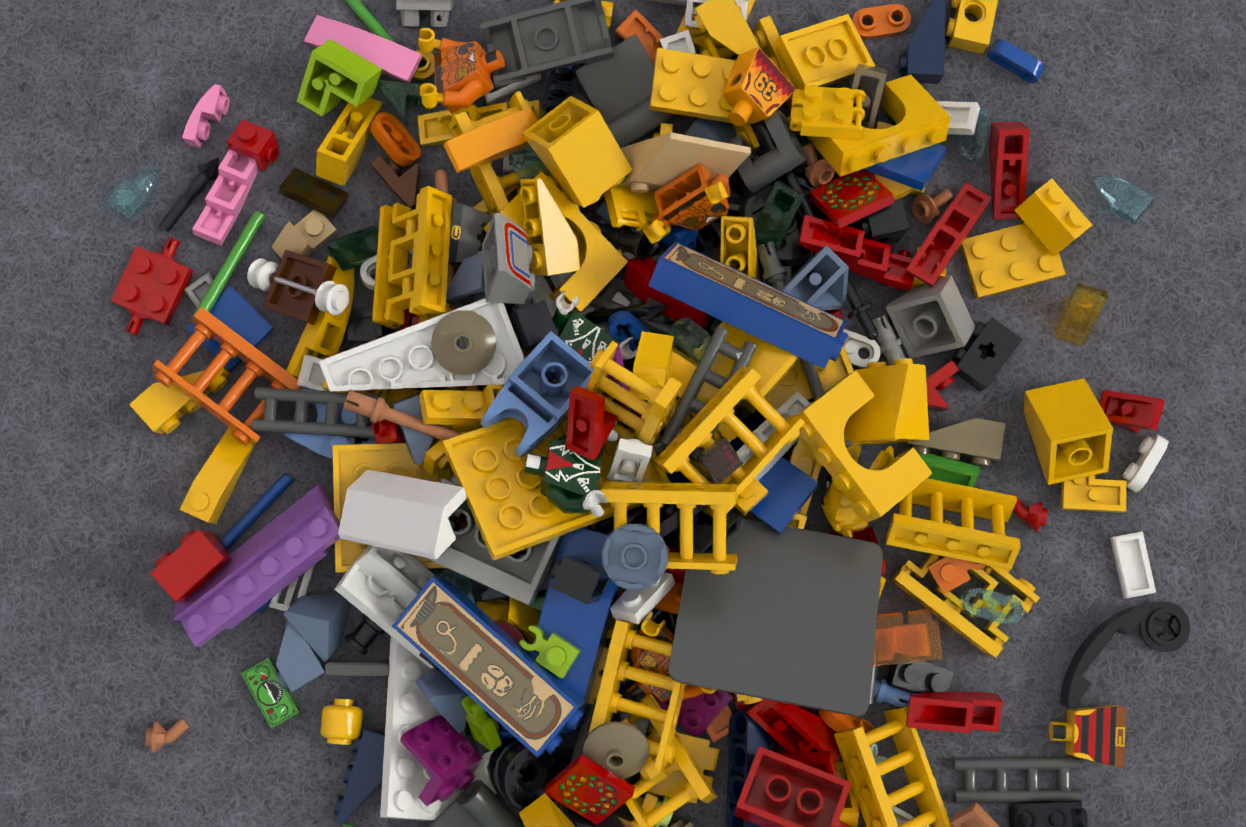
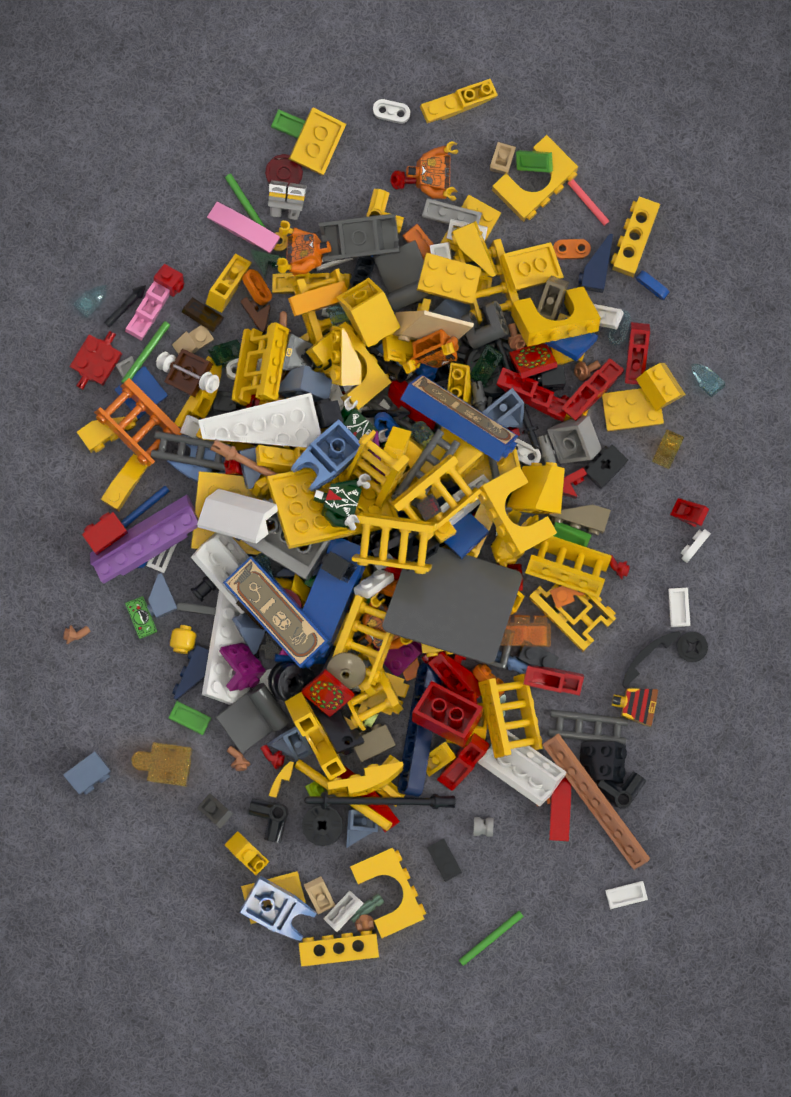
camera: 10 degrees right, 0 degrees up
bright pink slope [182,84,230,148] -> none
sand blue slope [283,592,351,662] -> none
lime brick [297,39,382,117] -> none
dark tan dish [431,311,496,375] -> none
lime plate [461,695,502,751] -> none
light grey slope [482,213,535,304] -> none
lime plate [519,625,581,679] -> none
red slope [566,386,618,461] -> none
sand blue tile [601,524,669,590] -> none
white plate [607,438,653,482] -> none
light orange torso [723,47,796,126] -> none
yellow plate [790,85,866,140] -> none
clear light blue beam [961,588,1023,625] -> none
yellow slope [1023,378,1113,485] -> none
yellow plate [1061,475,1126,513] -> none

